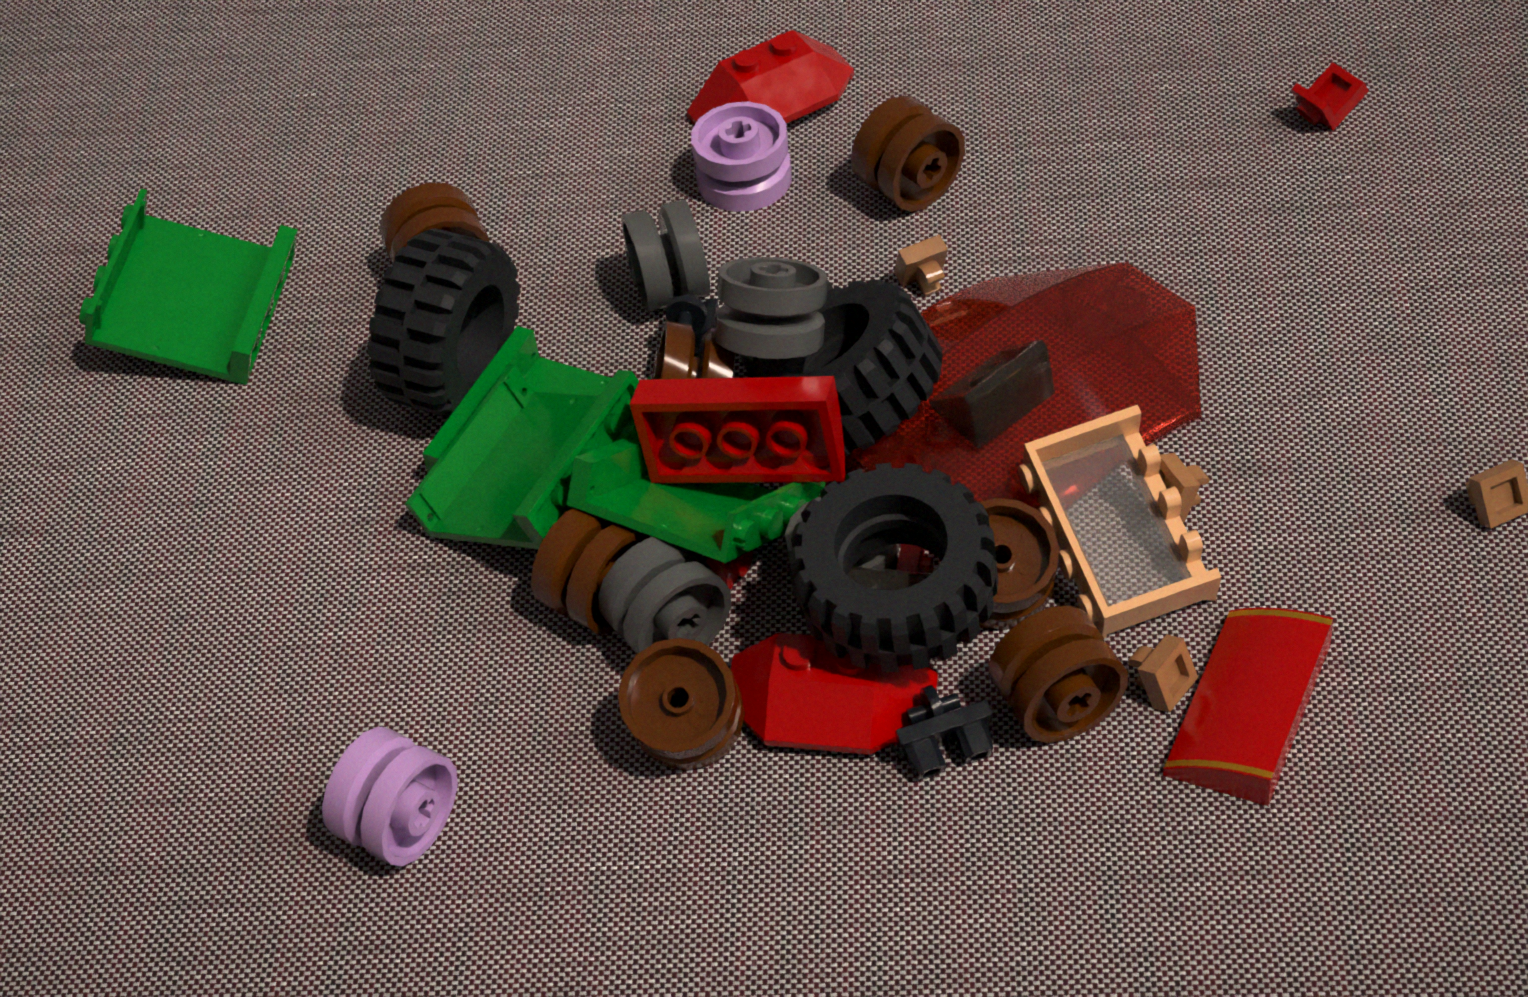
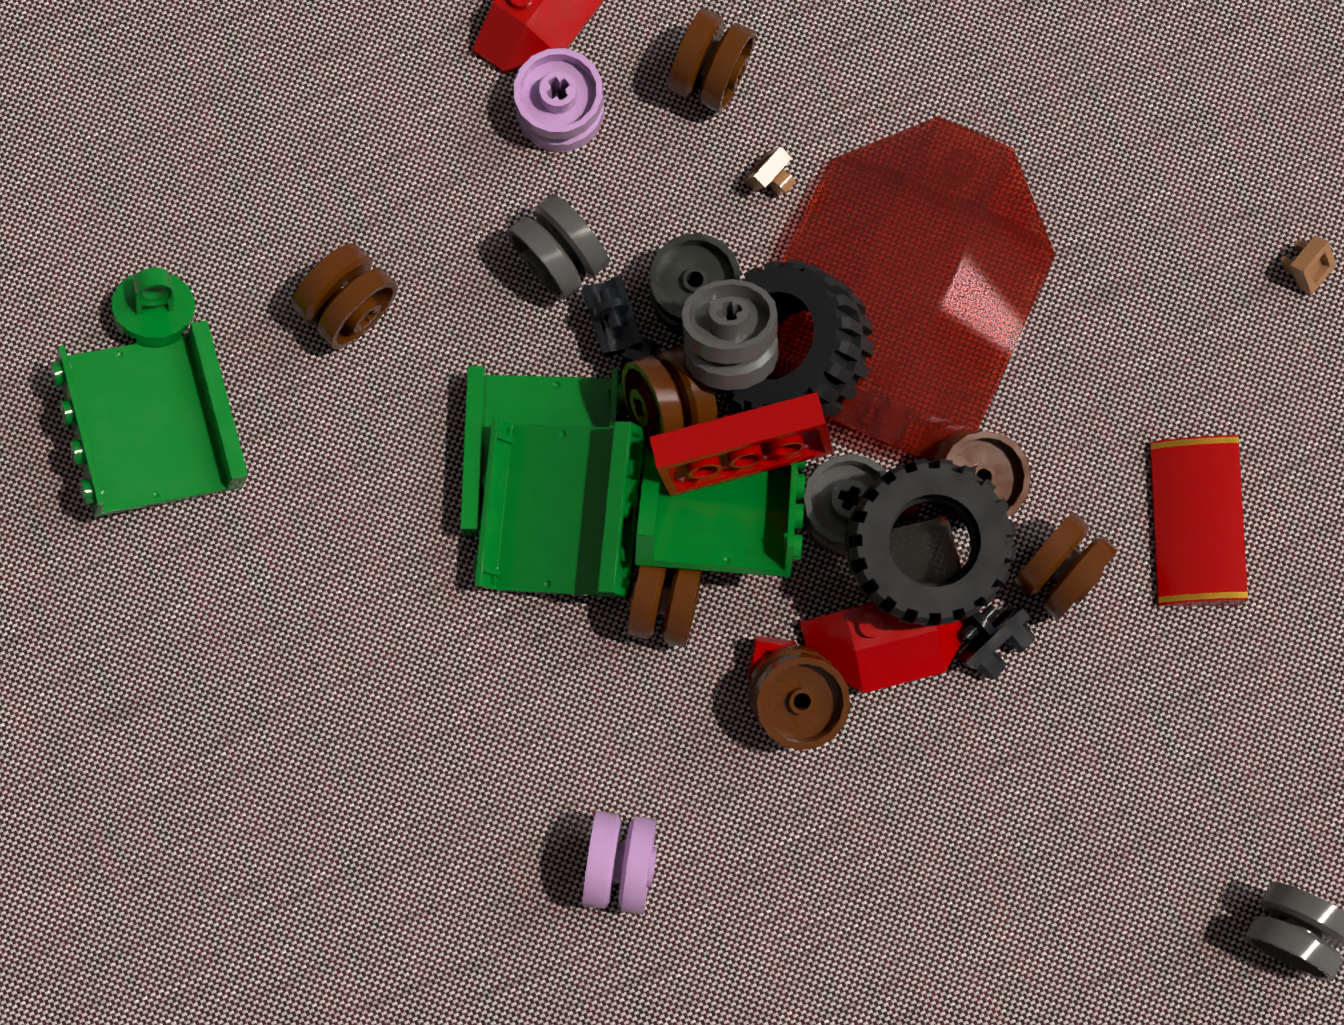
camera: 30 degrees left, 30 degrees up
black tyre [368,228,520,418] -> none
dark grey wheel [598,537,731,654] -> none
clear smoke slope [929,340,1055,449] -> none
window [1018,404,1222,638] -> none
medium nougat tile [1128,634,1198,713] -> none
medium nougat tile [1159,453,1210,523] -> none
none -> green tile [112,268,195,347]

